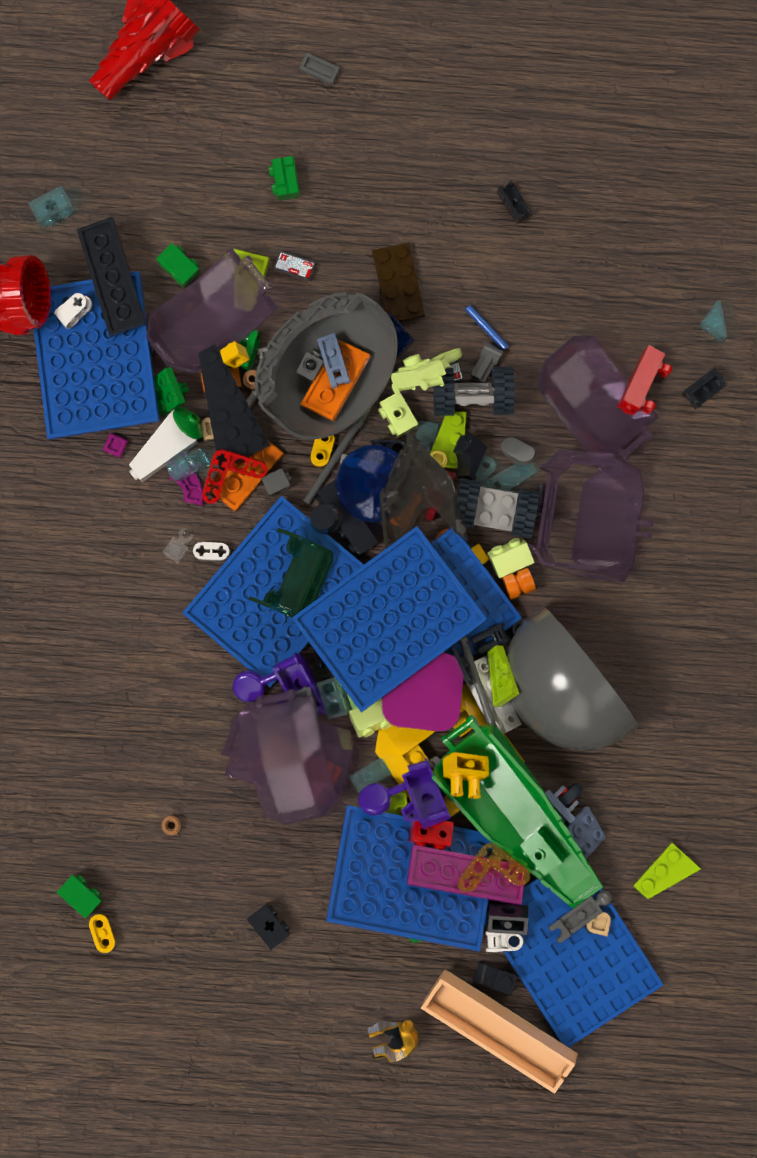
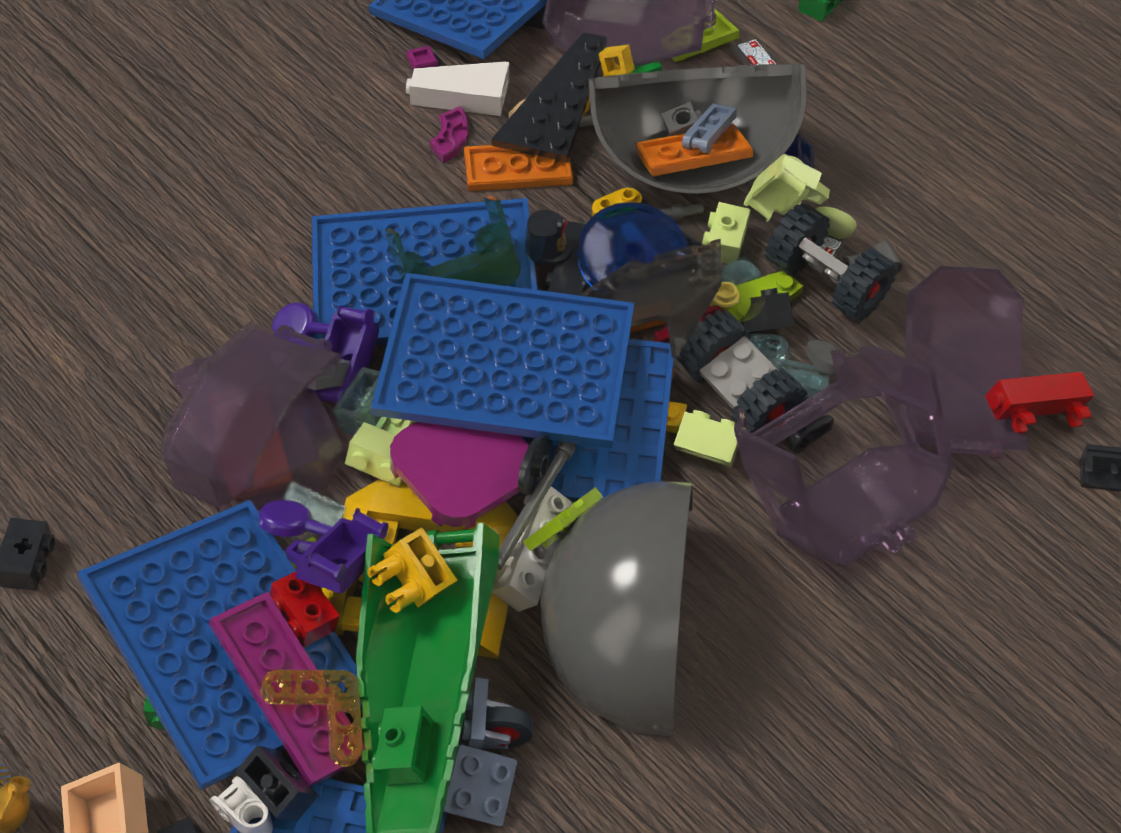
camera: 50 degrees right, 30 degrees down
green plate [154,367,189,417] -> none
clear plate [162,528,194,564] -> none
medium nougat plate [162,816,181,835] -> none
clear light blue arch [165,448,211,482] -> none
green dish [173,407,204,439] -> none
white beam [193,542,230,561] -> none
red beam [202,449,267,504] -> none
dark grey brick [261,468,292,498] -> none
dark brown plate [372,243,425,323] -> none
blue bar [465,305,509,351] -> none
black piece [470,622,511,654] -> none
black hinge [497,180,533,224] -> none
orange wheel [502,568,536,600] -> none

